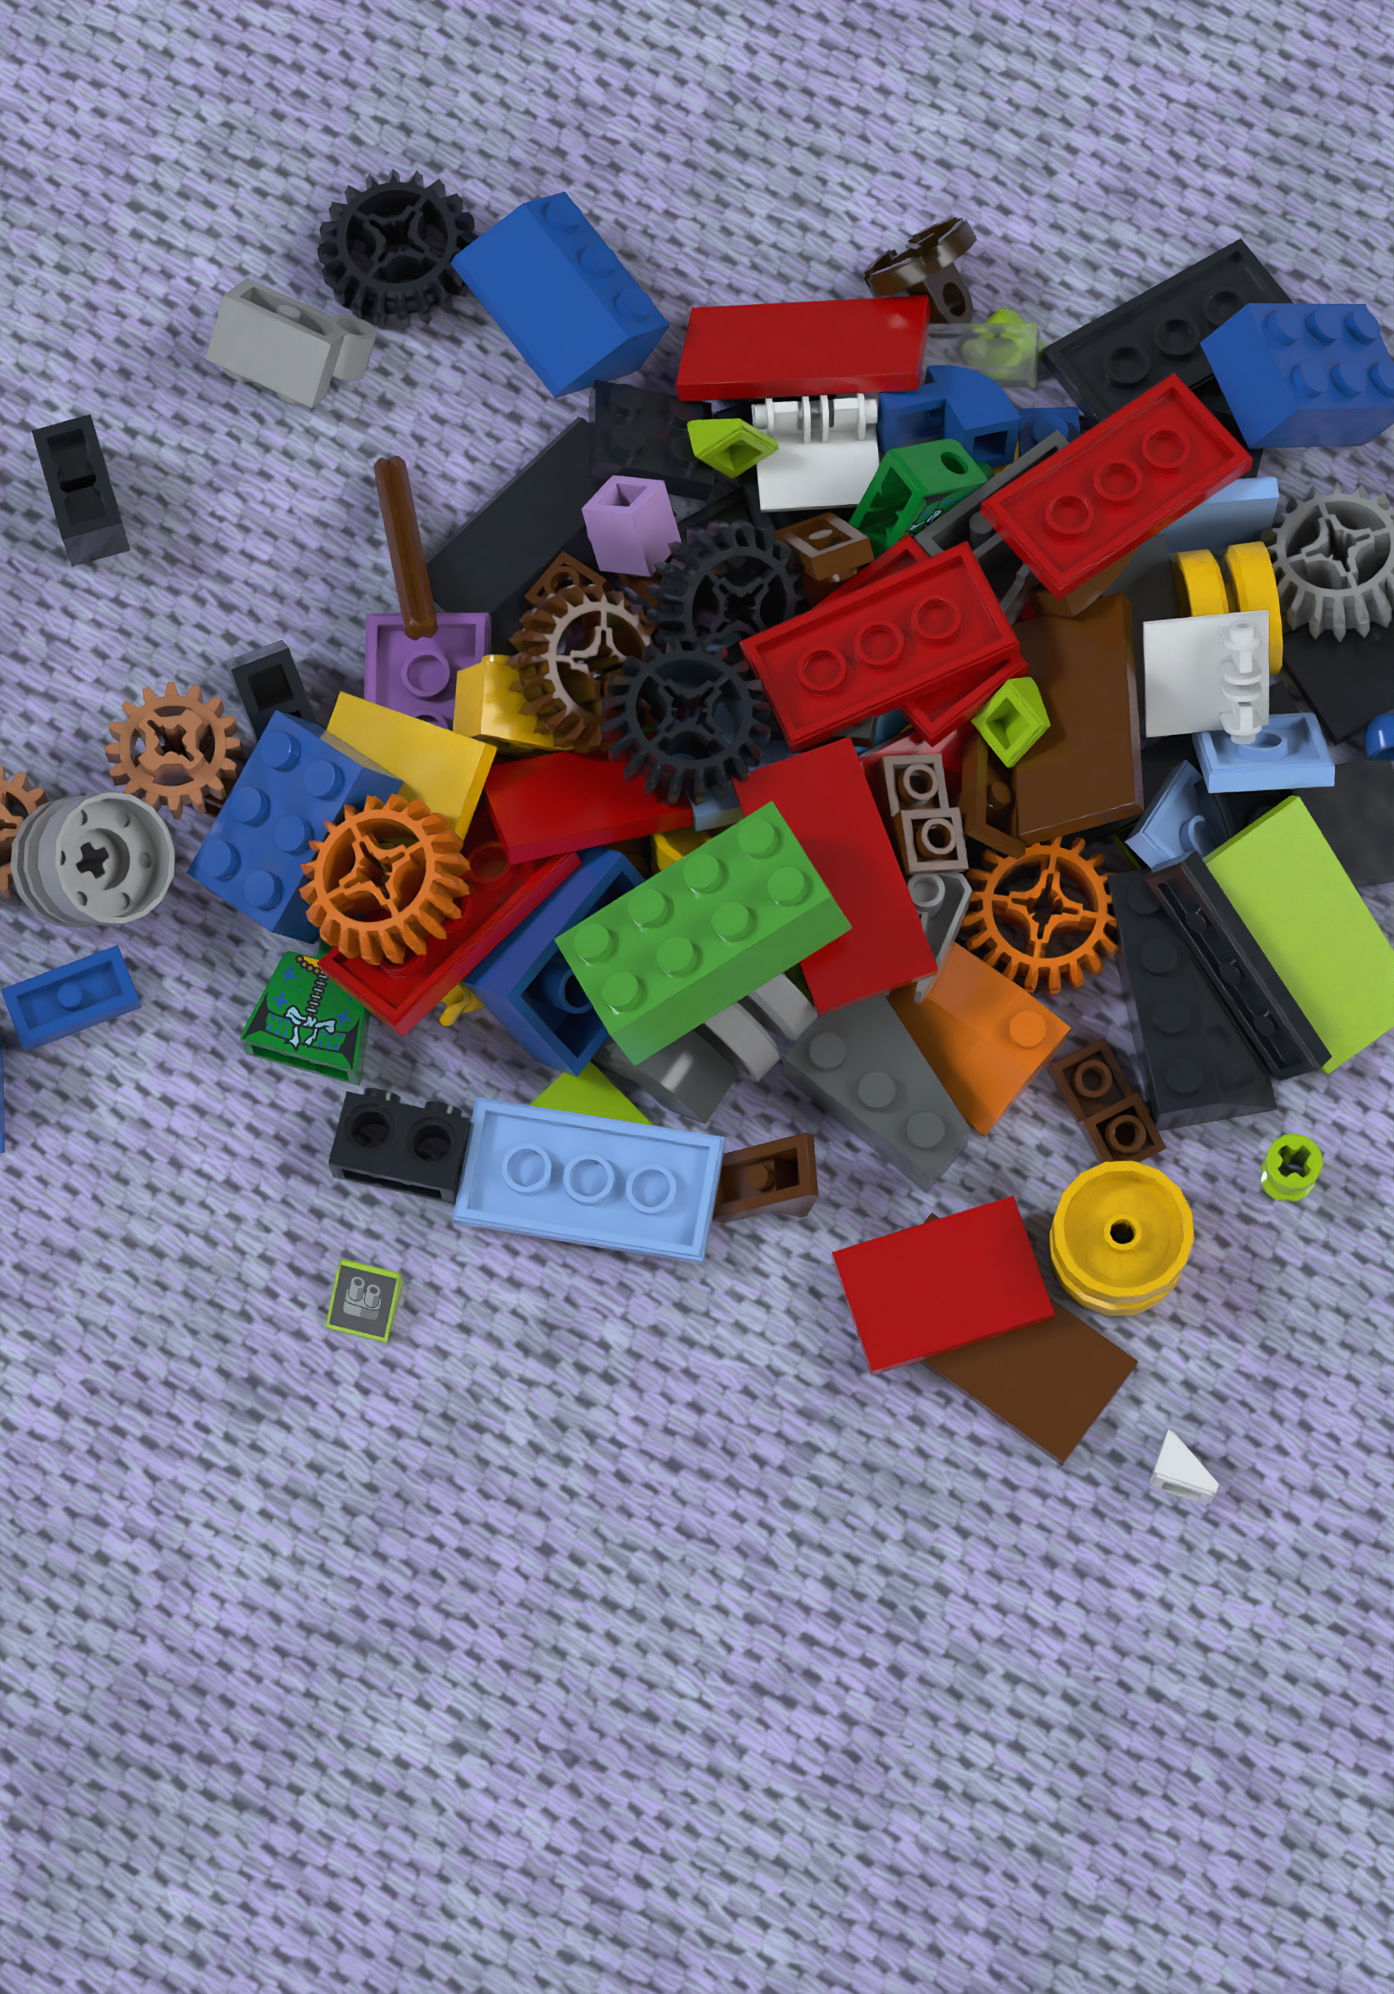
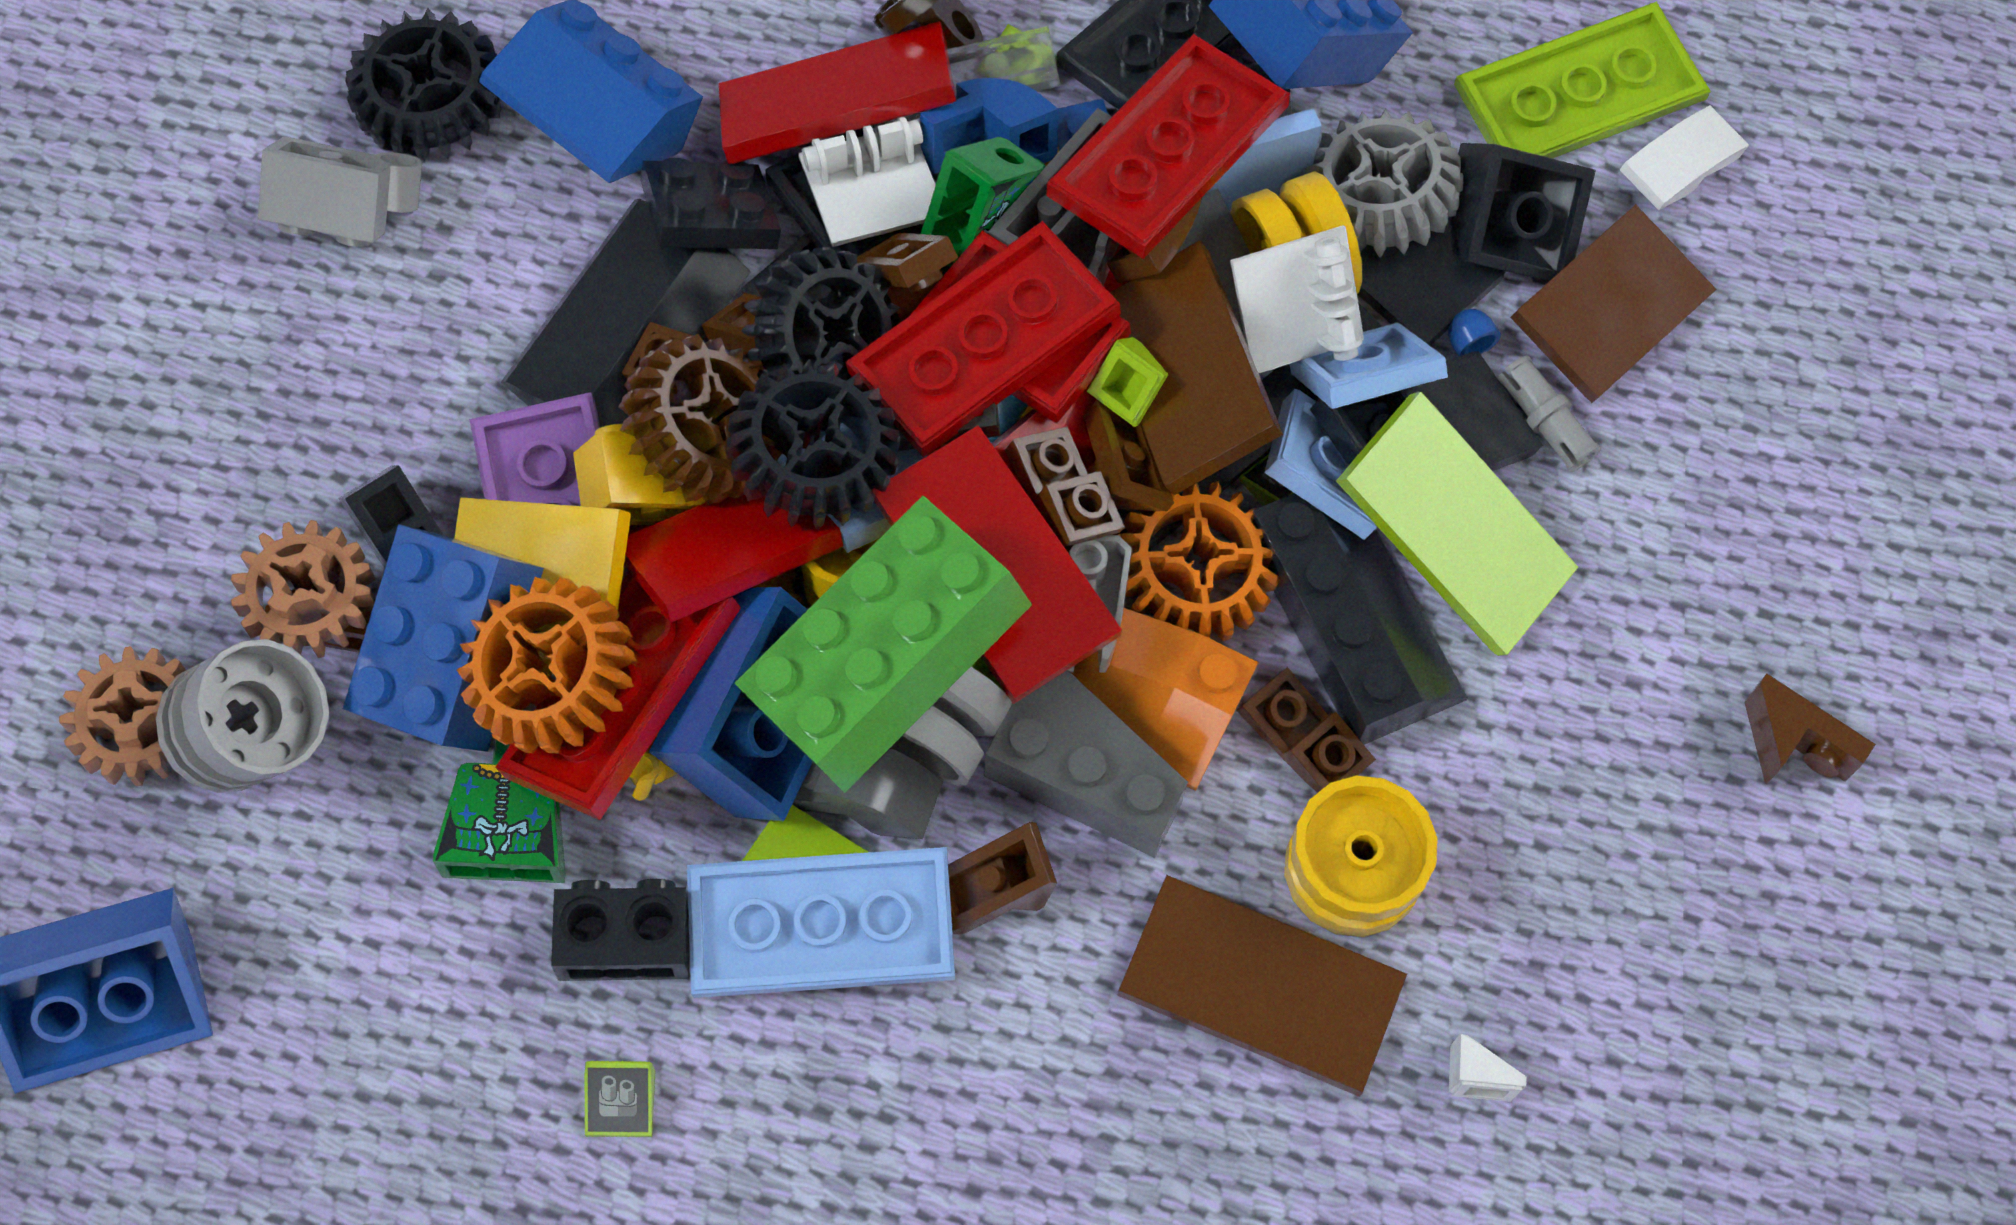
camera: 20 degrees left, 5 degrees down
blue plate [1,945,142,1052] -> none
black brick [31,414,130,567] -> none
reddish brown axle [373,455,438,641] -> none
lavender brick [581,475,681,577] -> none
lime slope [687,419,779,479] -> none
red tile [832,1195,1055,1376] -> none
black tile [1143,850,1332,1081] -> none
lime bush [1260,1133,1323,1202] -> none

